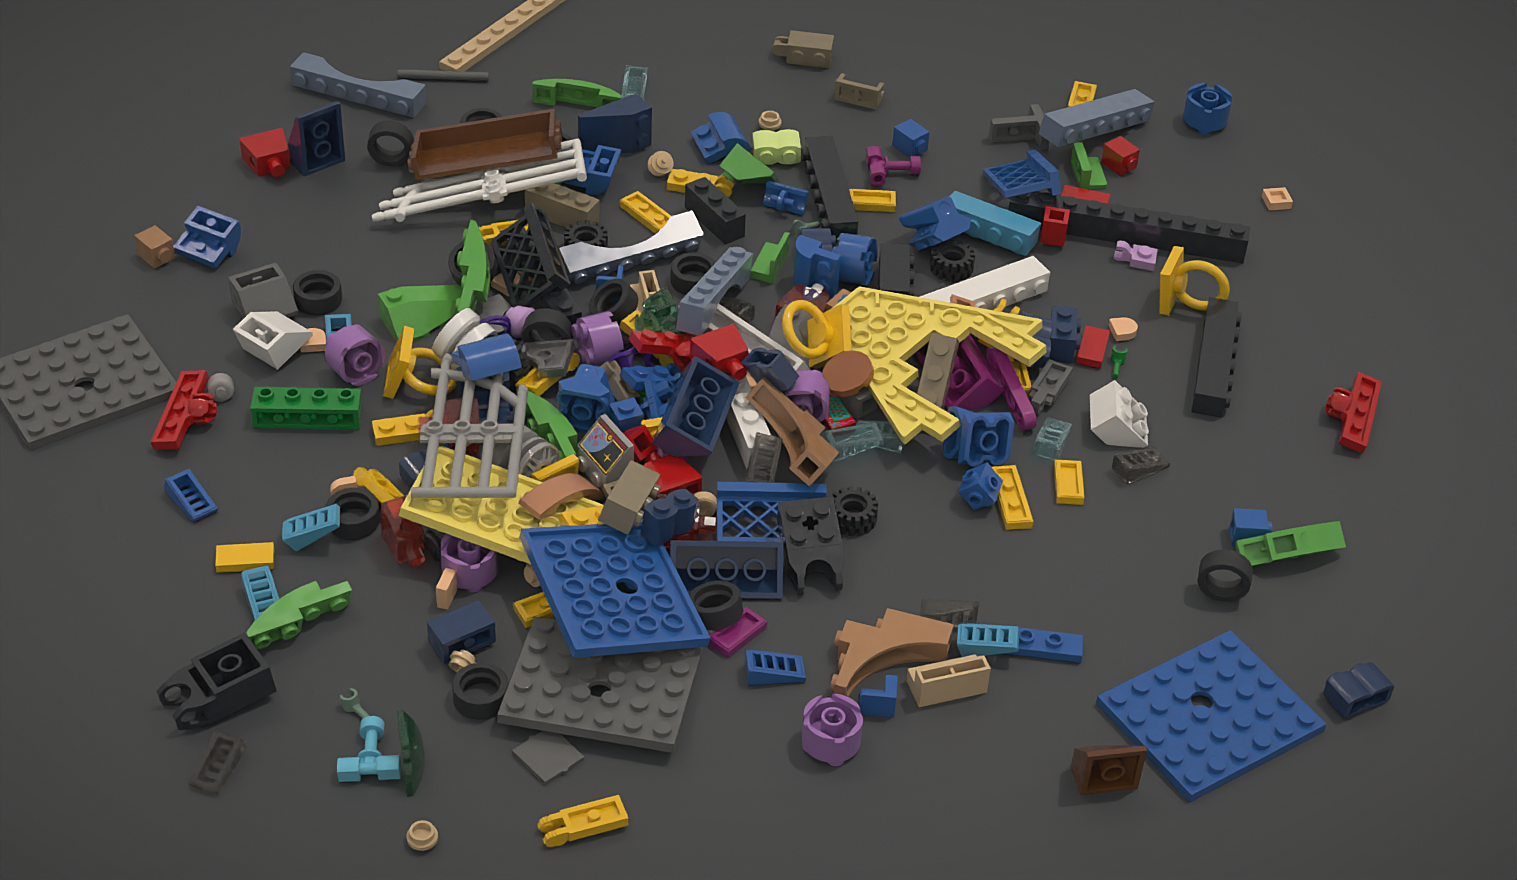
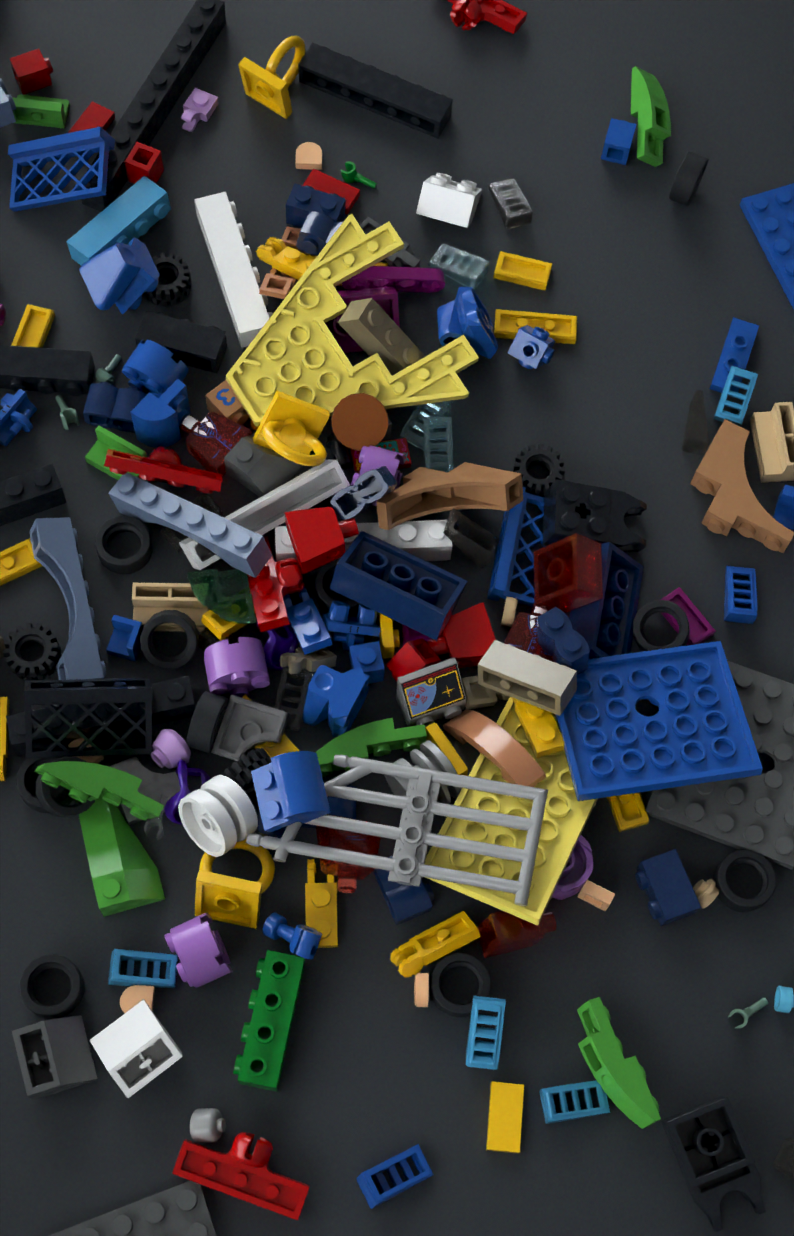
camera: 80 degrees left, 25 degrees up
none -> red plate [104,446,222,494]
none -> blue leg [263,912,322,960]
none -> clear red brick [534,533,603,613]

